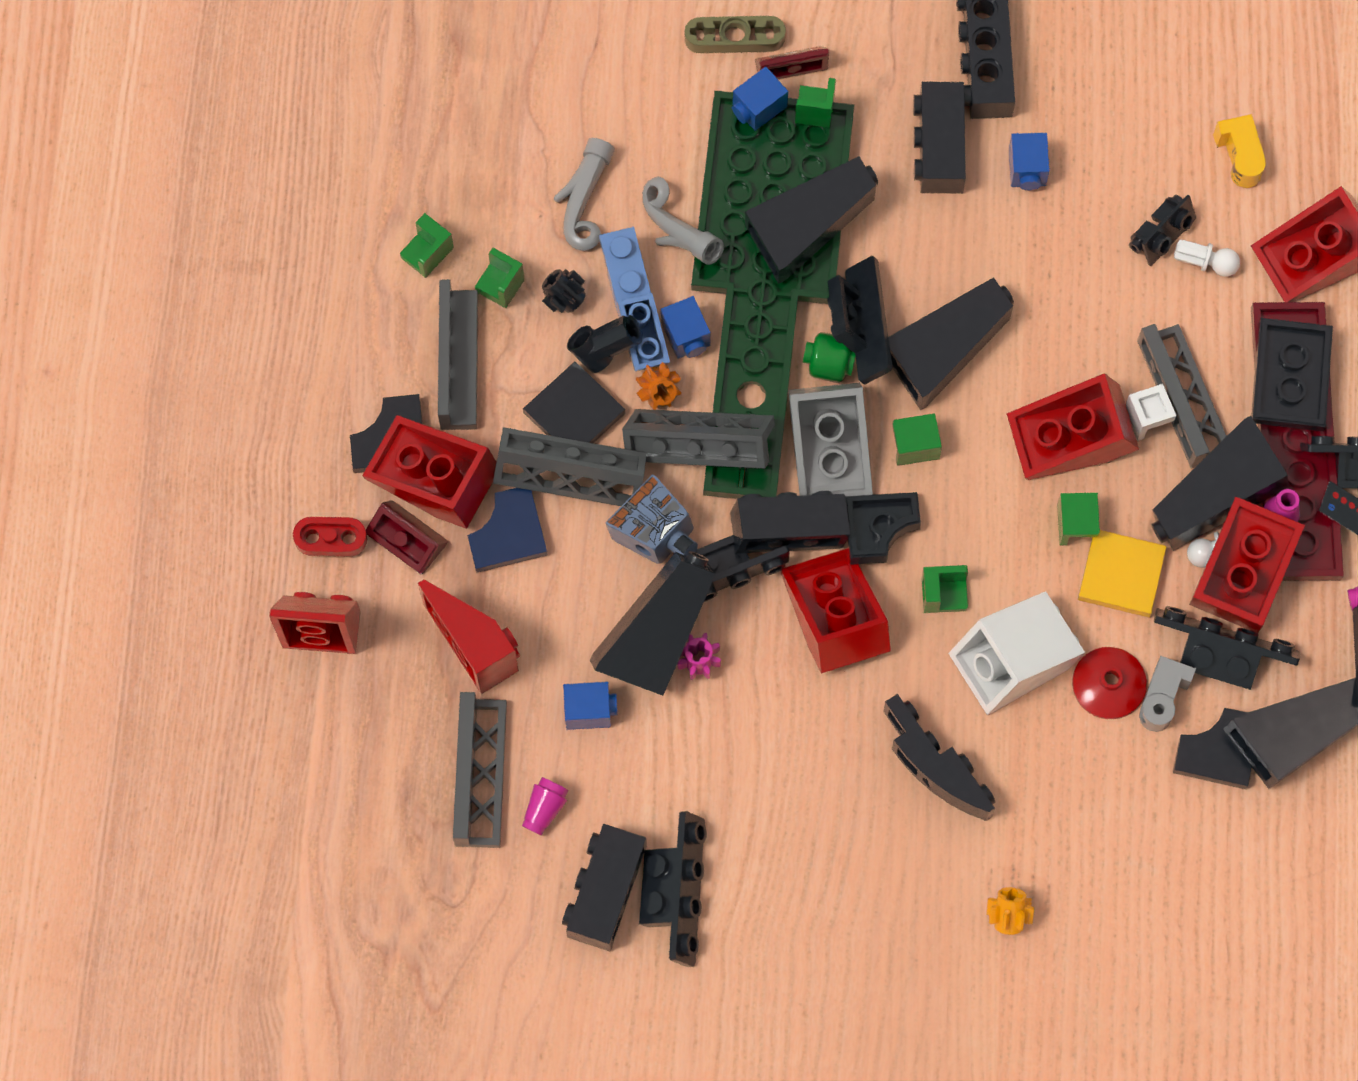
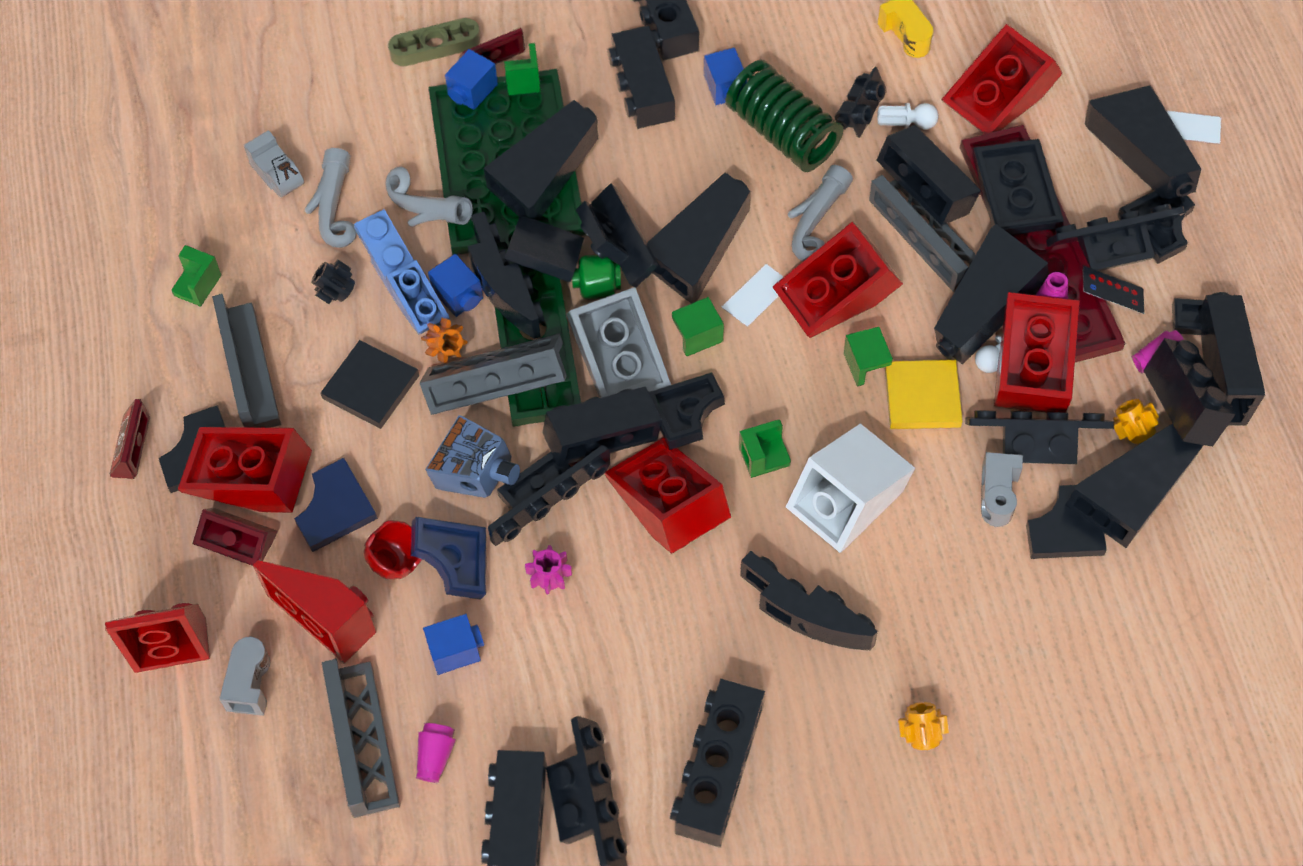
camera: 15 degrees left, 10 degrees down
red plate [293,517,367,557] -> none
green panel [475,248,525,308] -> none
dark grey fence [493,427,647,506] -> none
black piece [567,315,643,373] -> none
black slope [590,551,716,696] -> none
red dish [1072,647,1147,719] -> none
white panel [1126,384,1176,441] -> none
none -> dark red slope [109,399,150,479]
none -> light grey leg [219,637,270,716]
none -> light grey leg [244,130,304,198]
none -> red hair [363,520,422,579]
none -> dark blue tile [411,517,486,599]
none -> black slope [468,212,544,339]
none -> black tile [505,214,584,282]
none -> black brick [670,678,765,848]
none -> white sticker [722,264,784,327]
none -> dark green piece [725,60,843,172]
none -> light grey plant [788,165,853,261]
none -> black brick [876,125,981,226]
none -> light orange gear [1113,399,1159,444]

